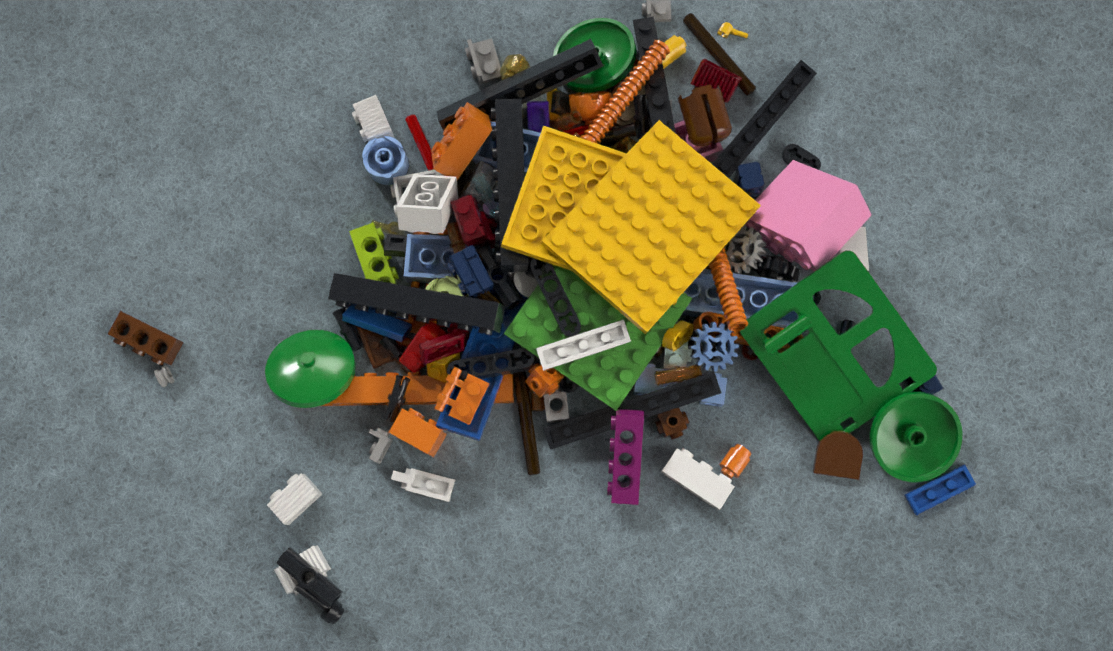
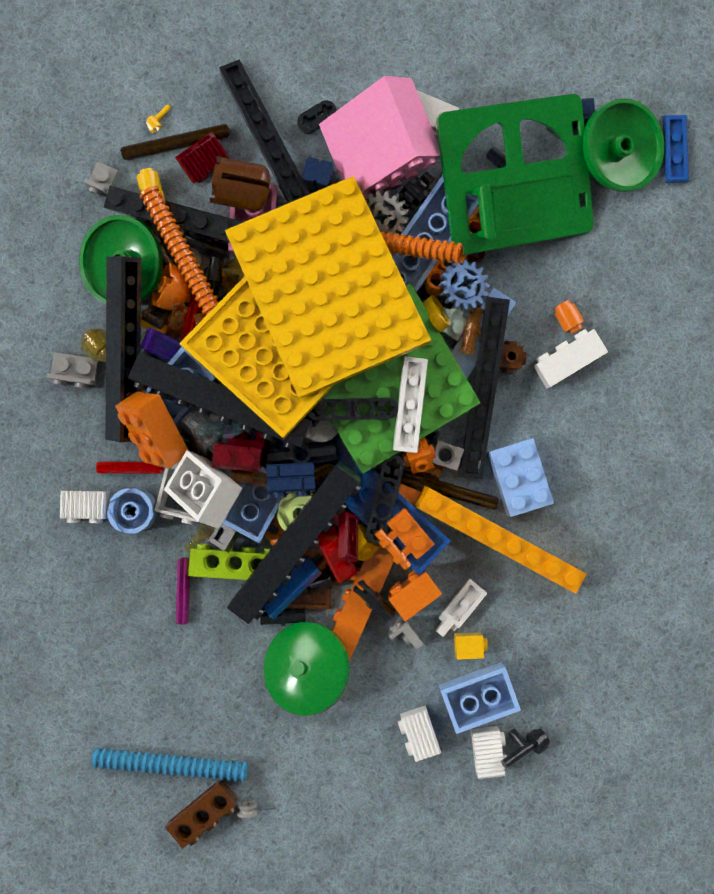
camera: 75 degrees left, 10 degrees up
black piece [277,547,343,608] -> none
magenta brick [607,409,644,505] -> none
reddish brown tile [813,431,863,480] -> none
none -> dark azure piece [92,748,248,783]
none -> magenta axle [176,558,190,625]
none -> light orange brick [414,486,587,594]
none -> light blue brick [439,662,521,734]
none -> yellow brick [454,632,488,660]
none -> light blue brick [487,438,554,517]

